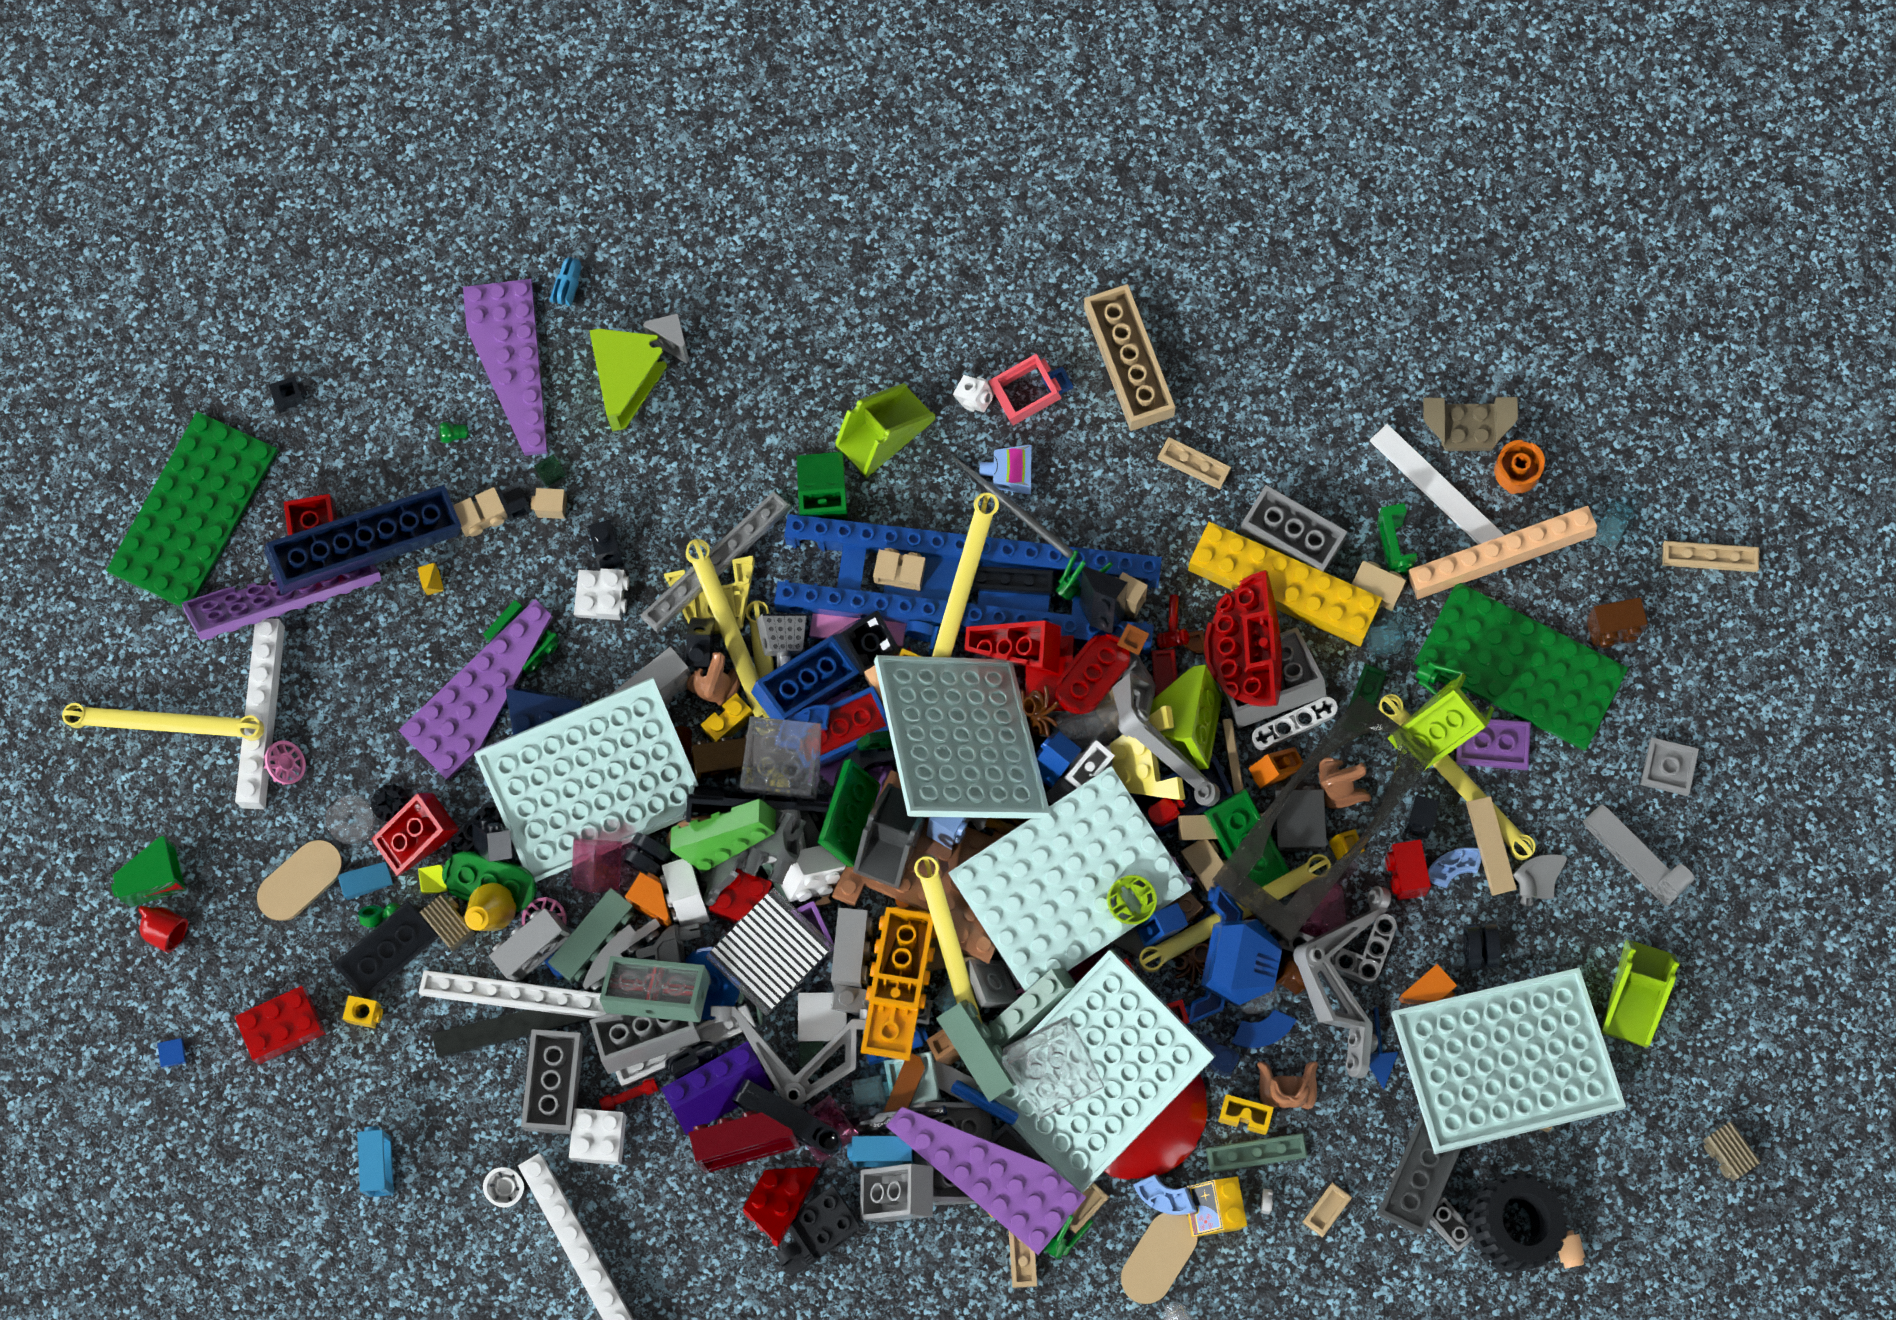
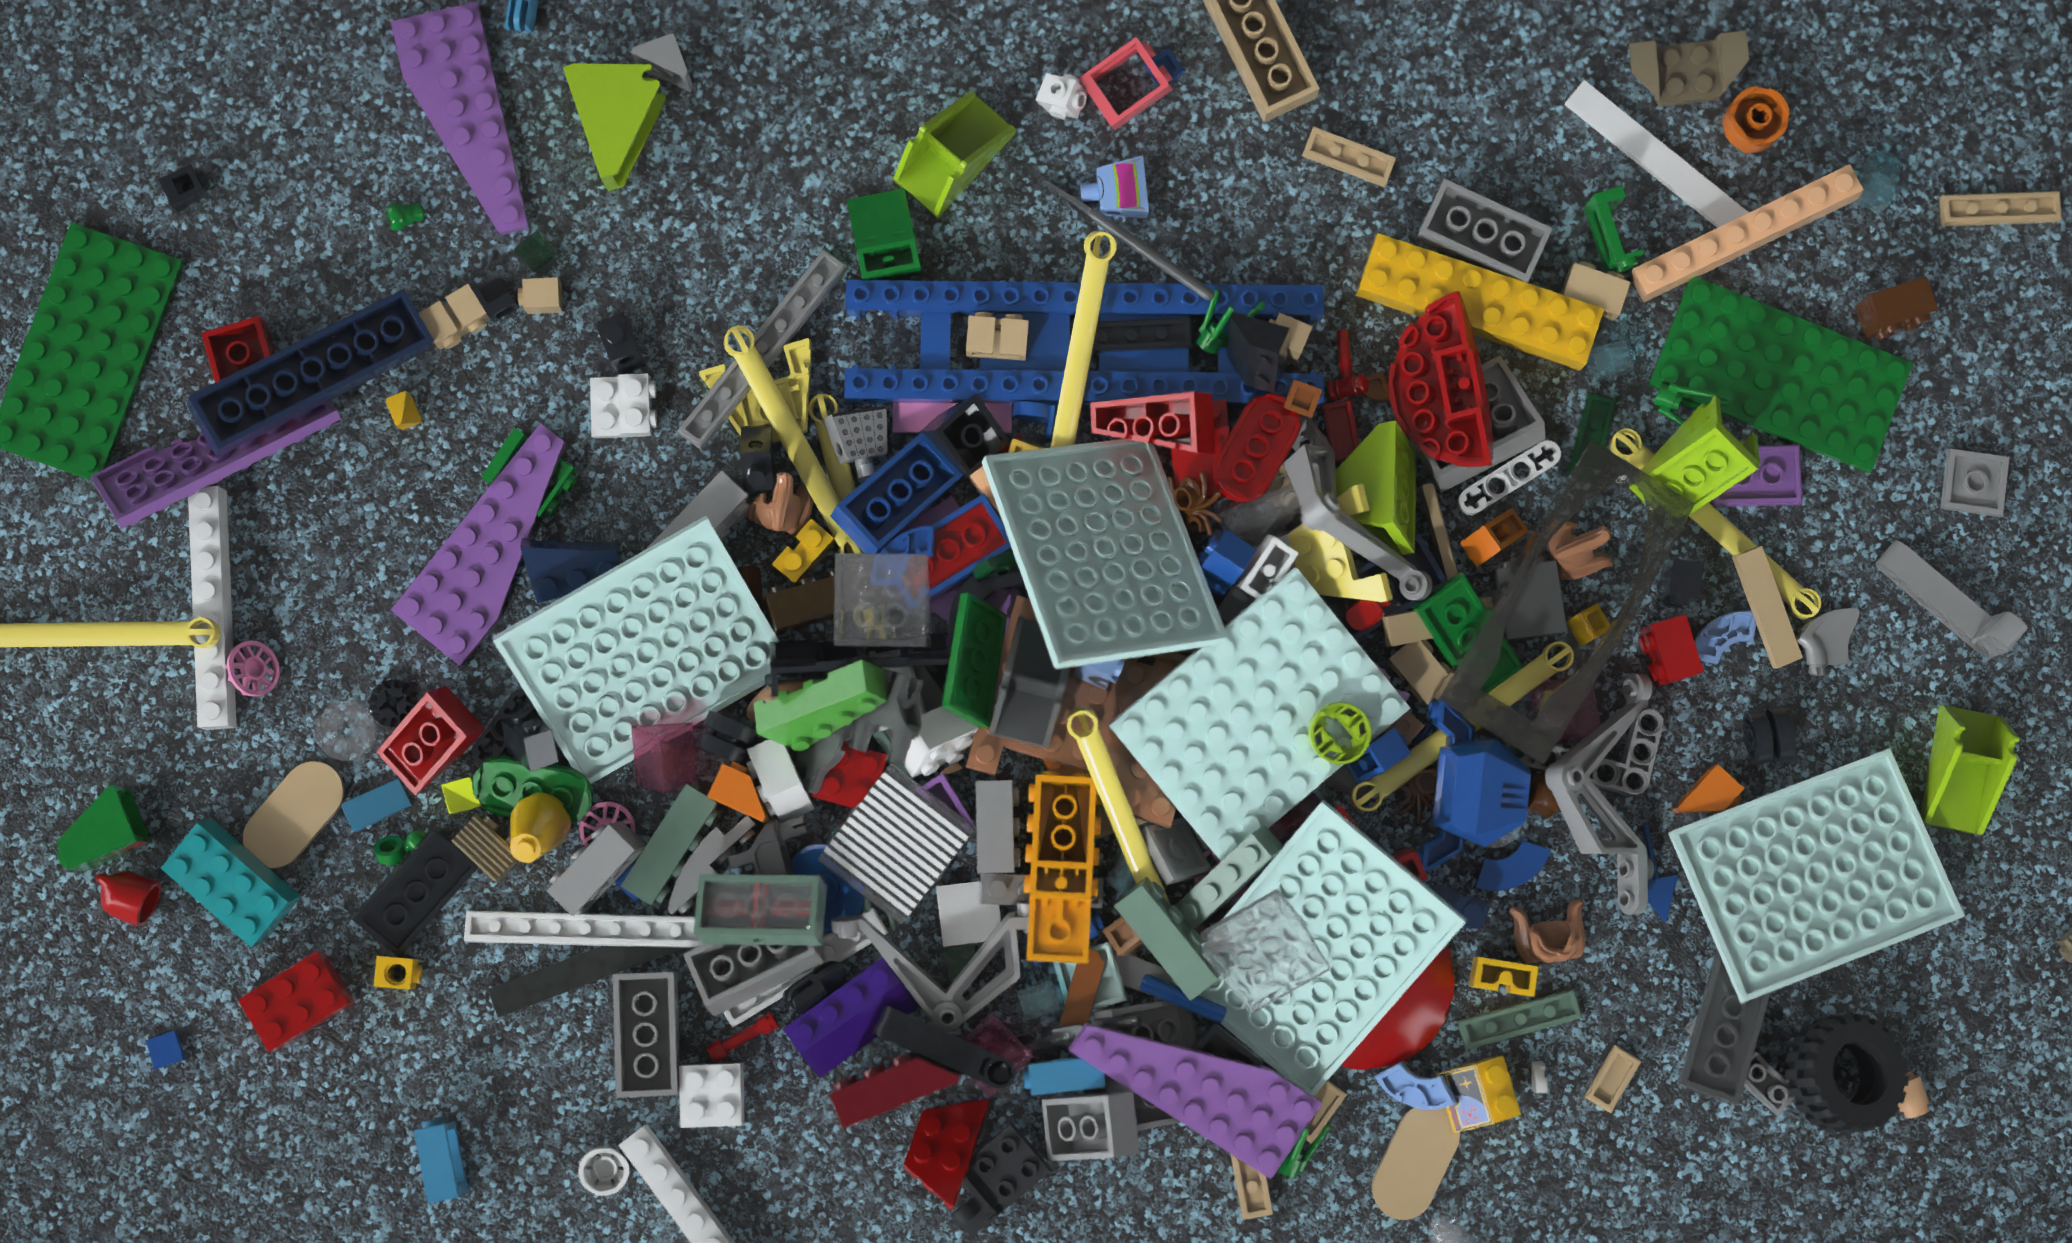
camera: 15 degrees left, 10 degrees up
none -> teal piece [161,818,301,948]

